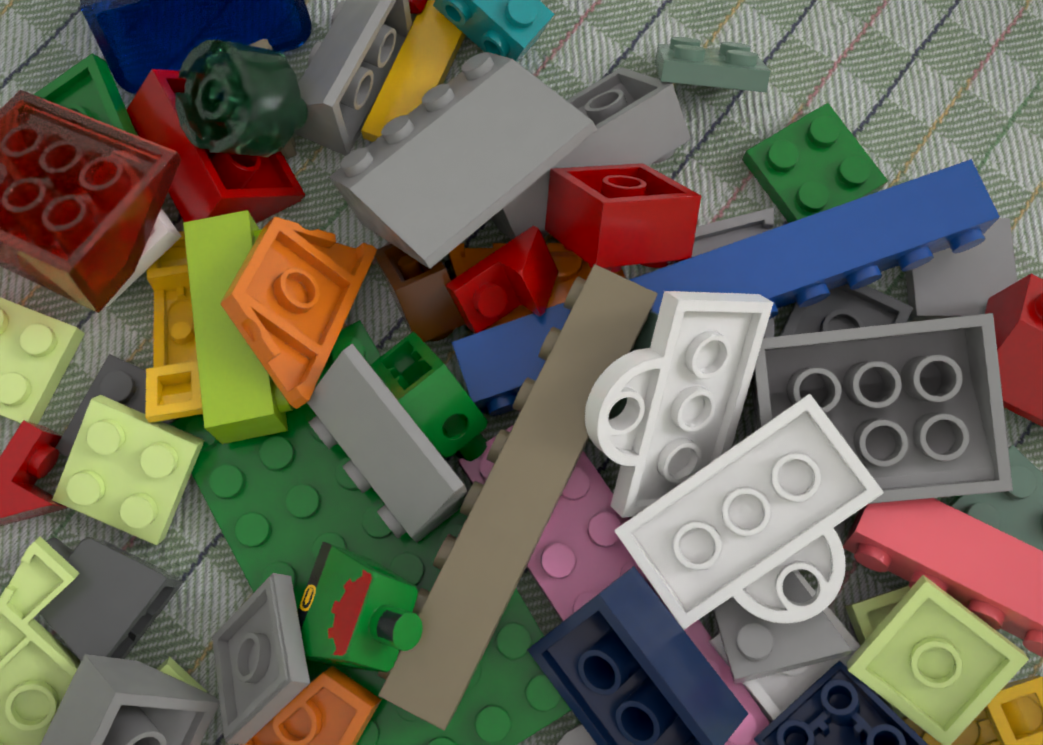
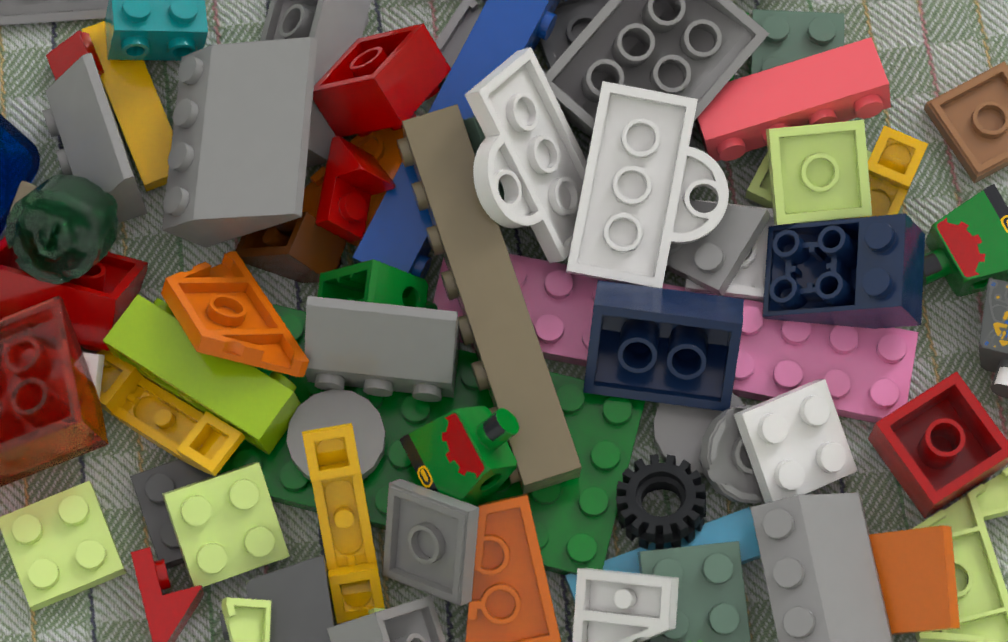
camera: 40 degrees left, 5 degrees down
none -> light grey tile [287,389,386,481]
none -> yellow slope [302,423,385,624]

